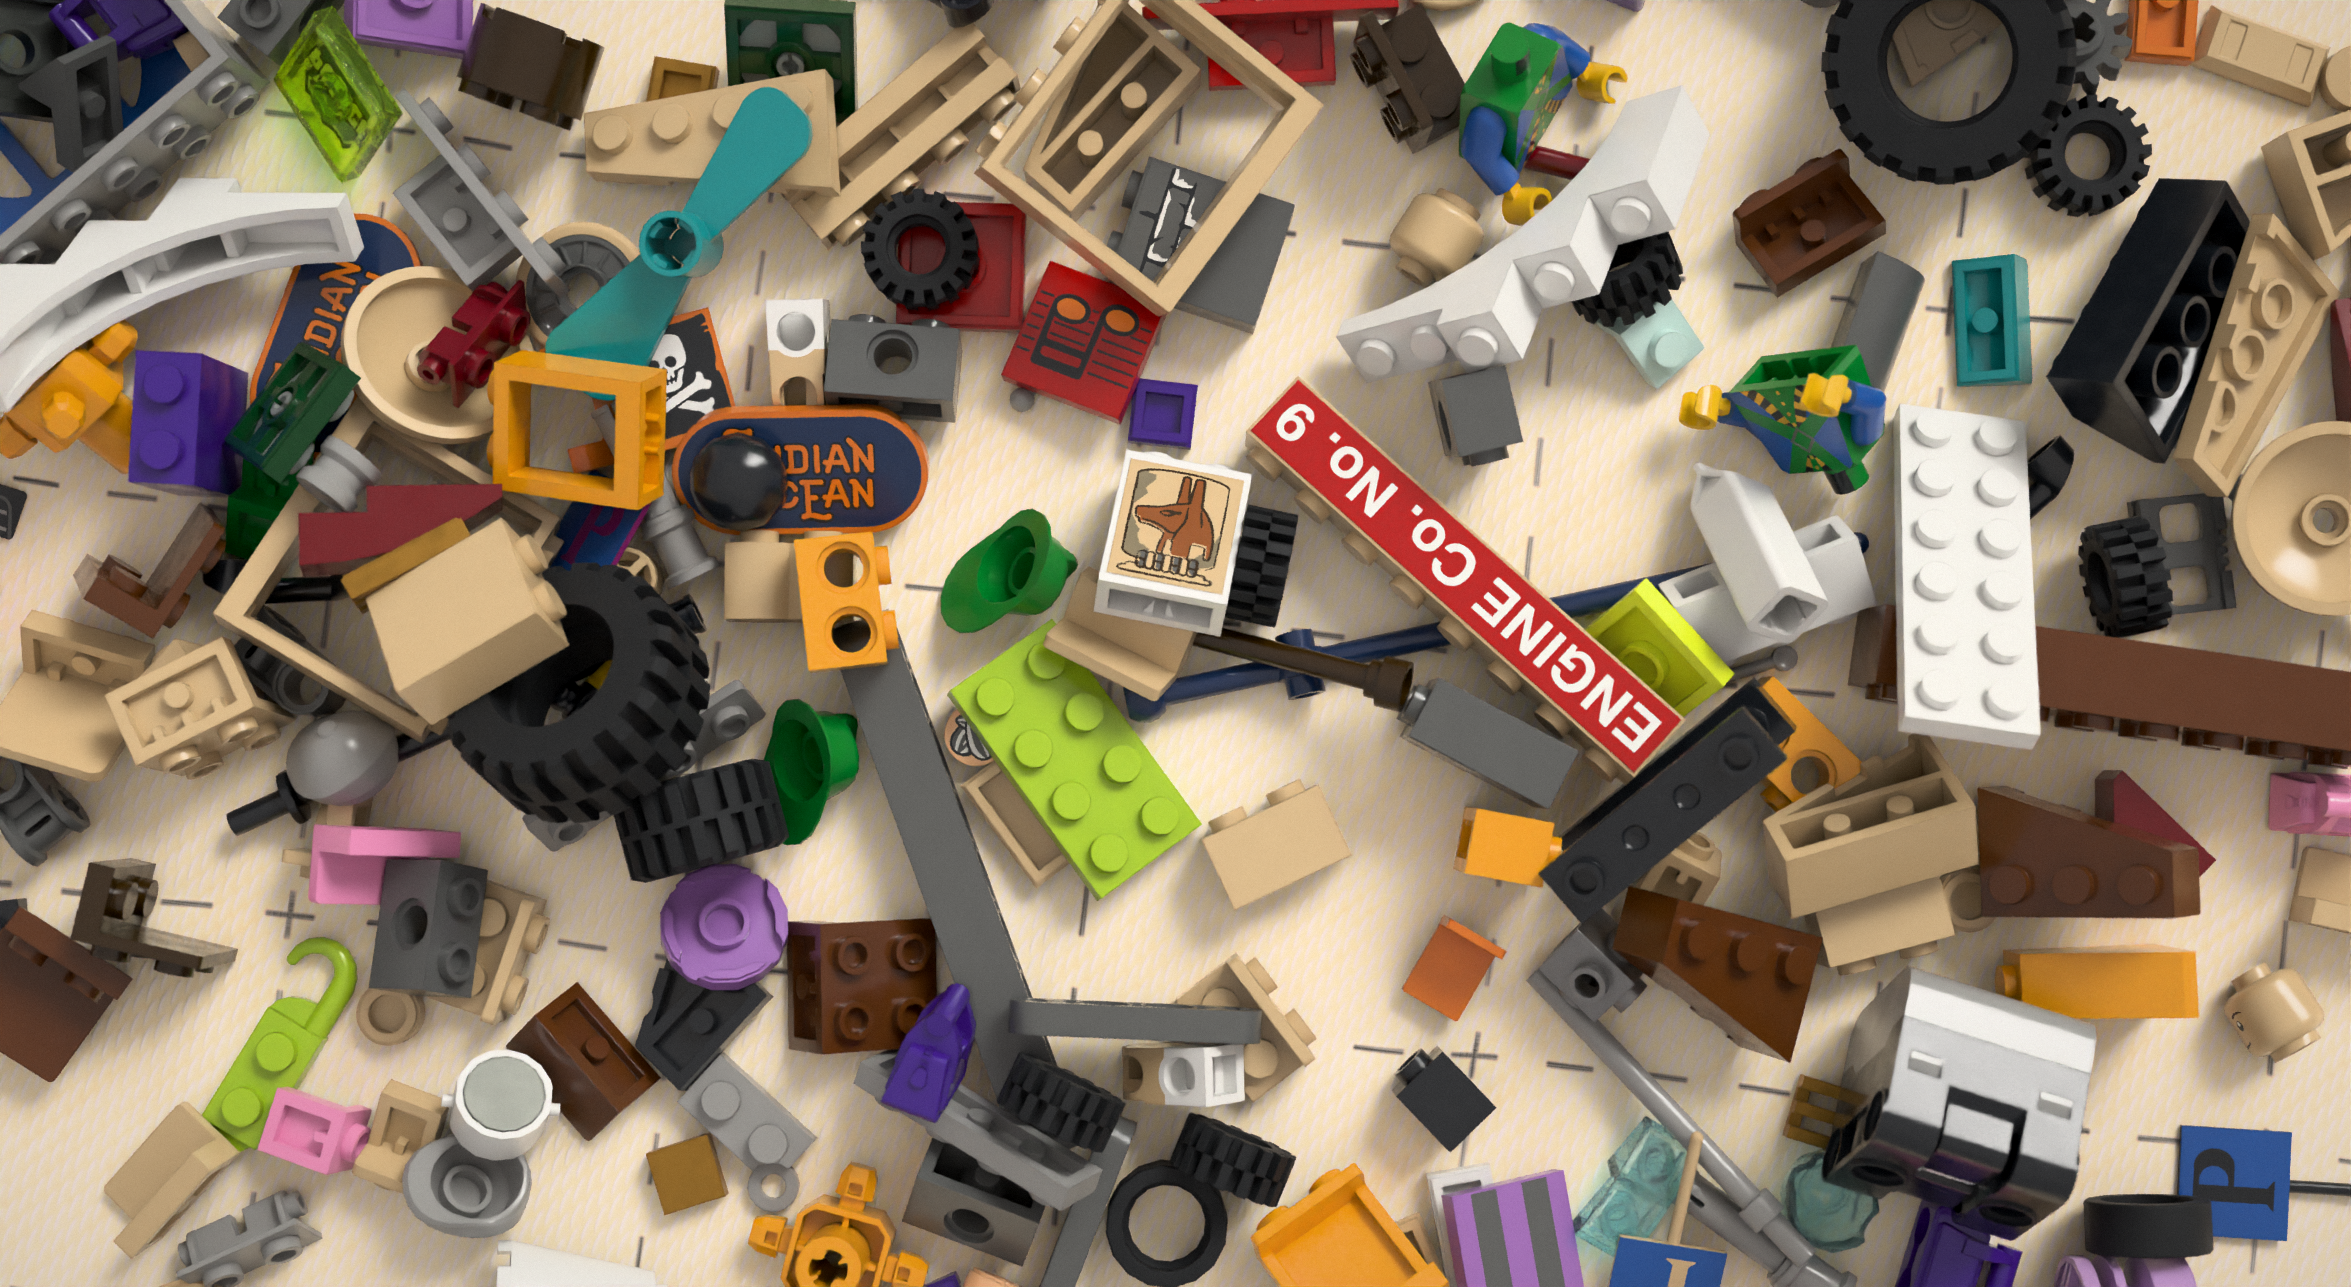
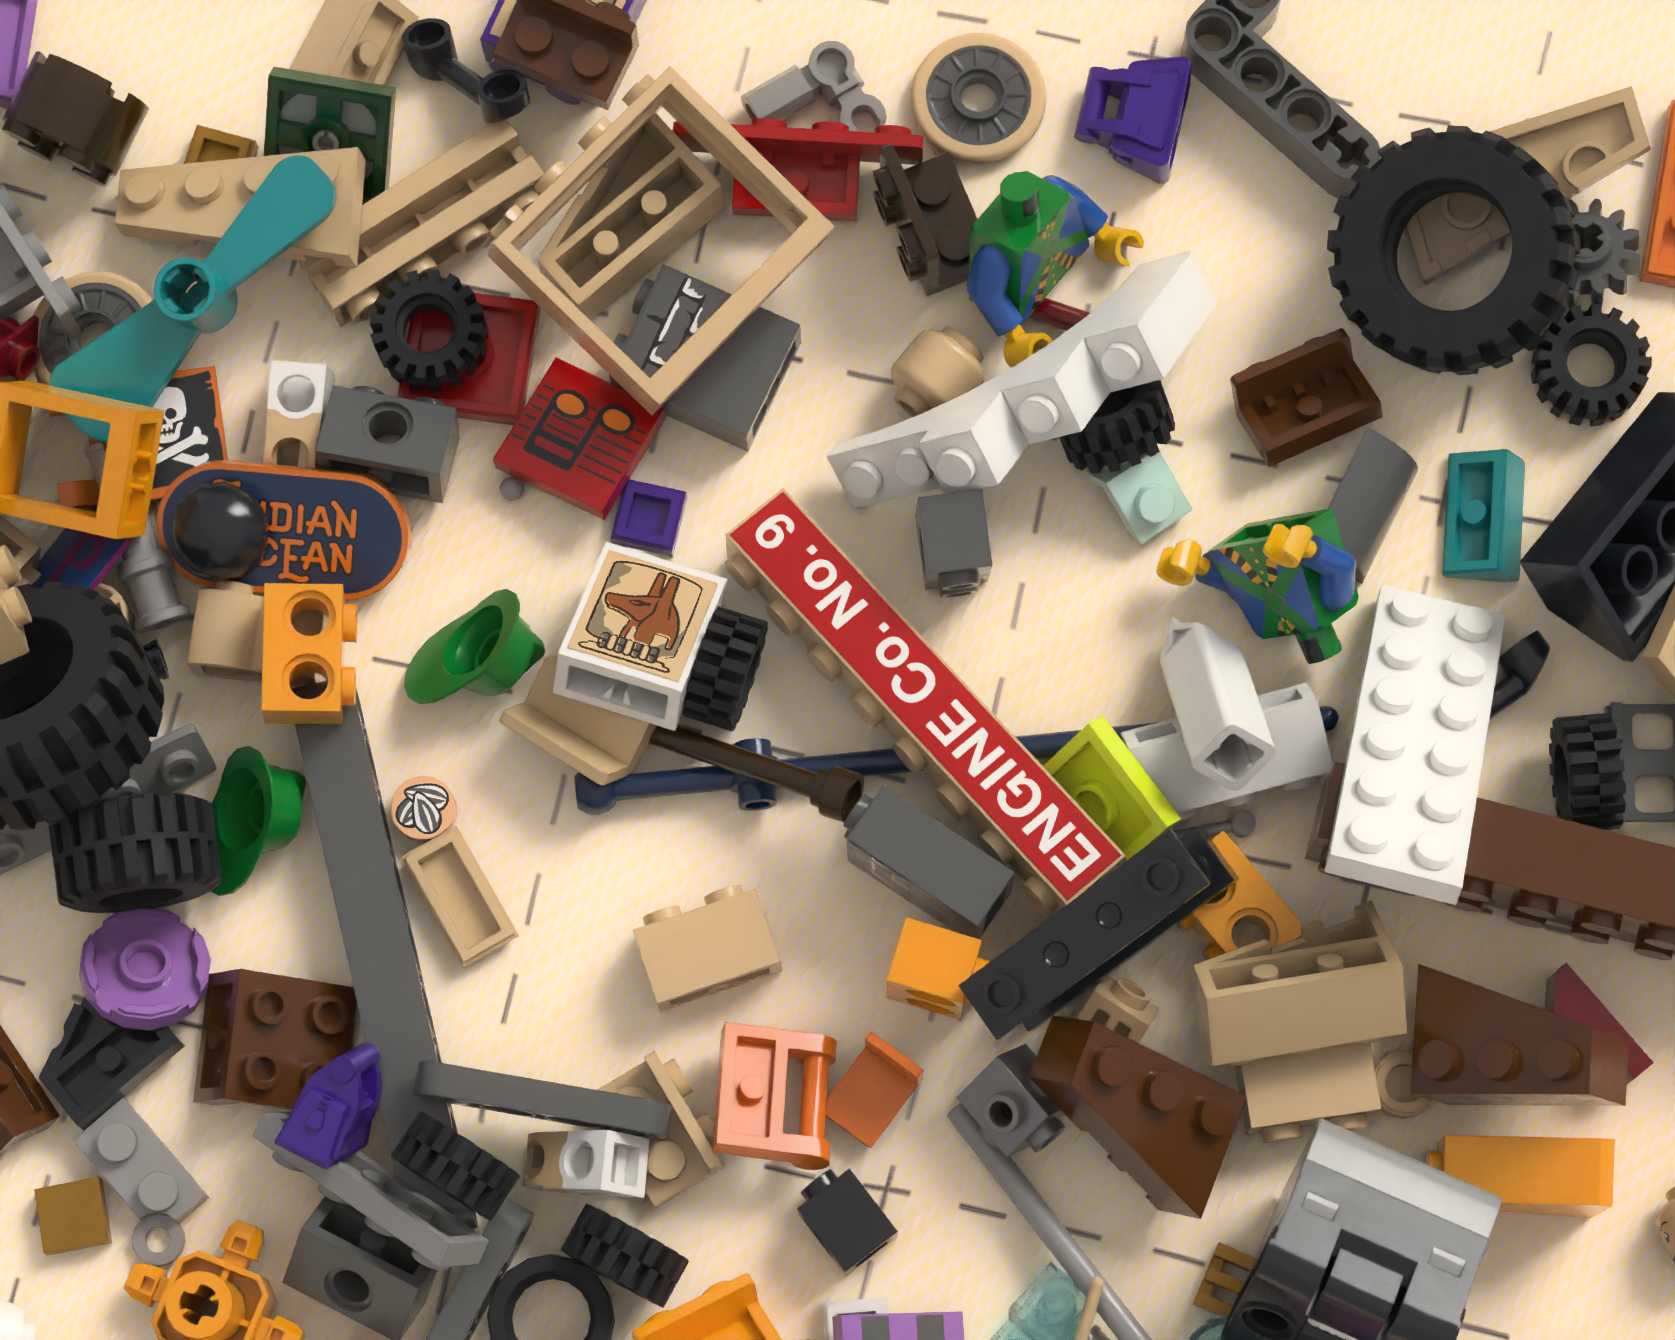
camera: 10 degrees right, 10 degrees down
lime plate [947,619,1202,901] -> none
none -> plate [712,1022,837,1170]

